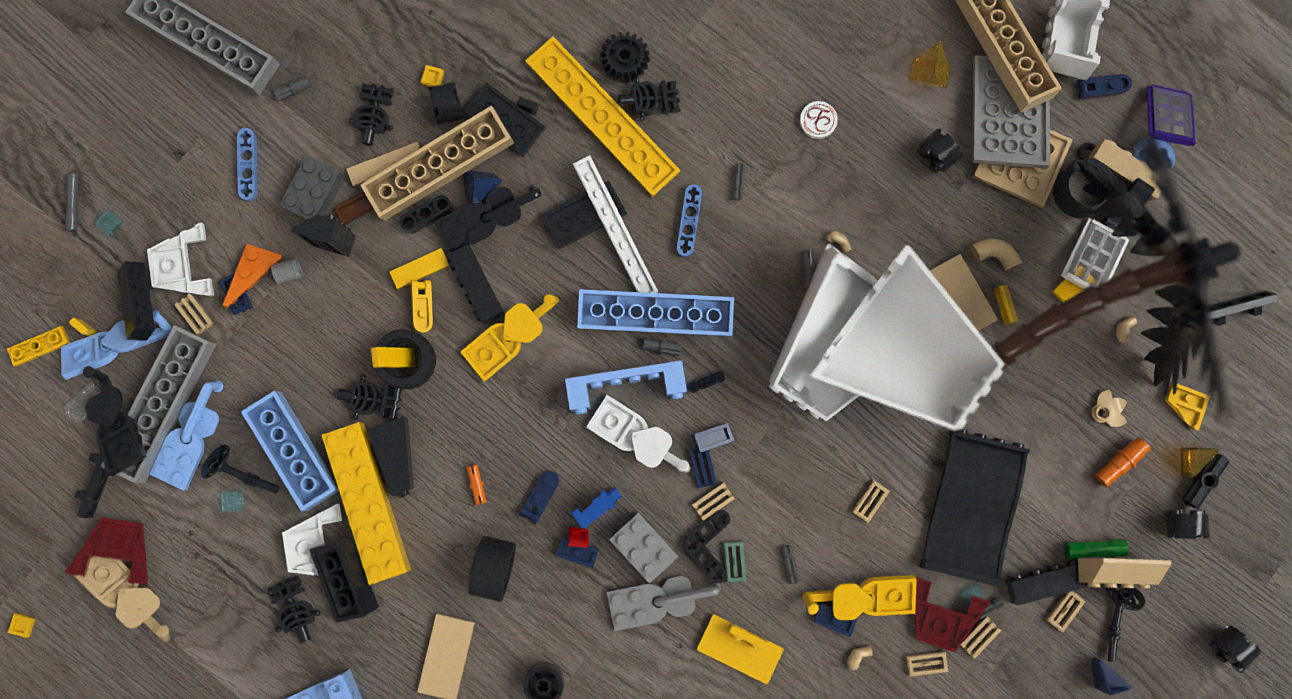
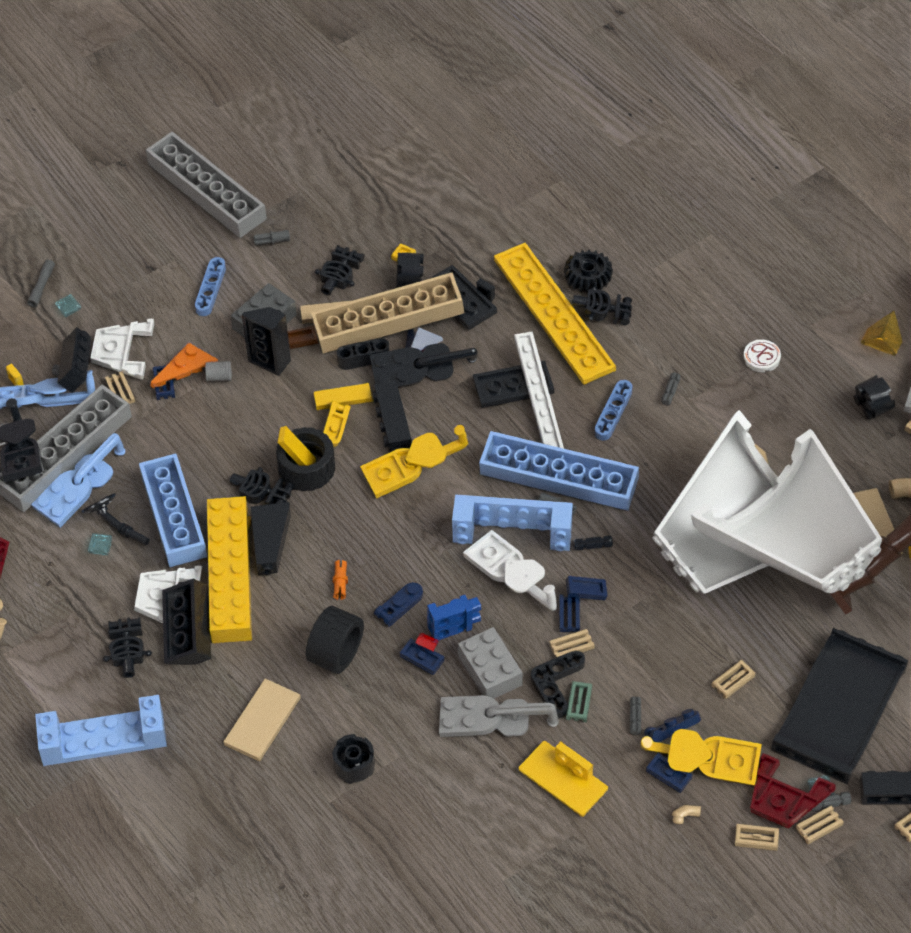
camera: 20 degrees right, 30 degrees down
none -> dark blue plate [644,709,701,742]

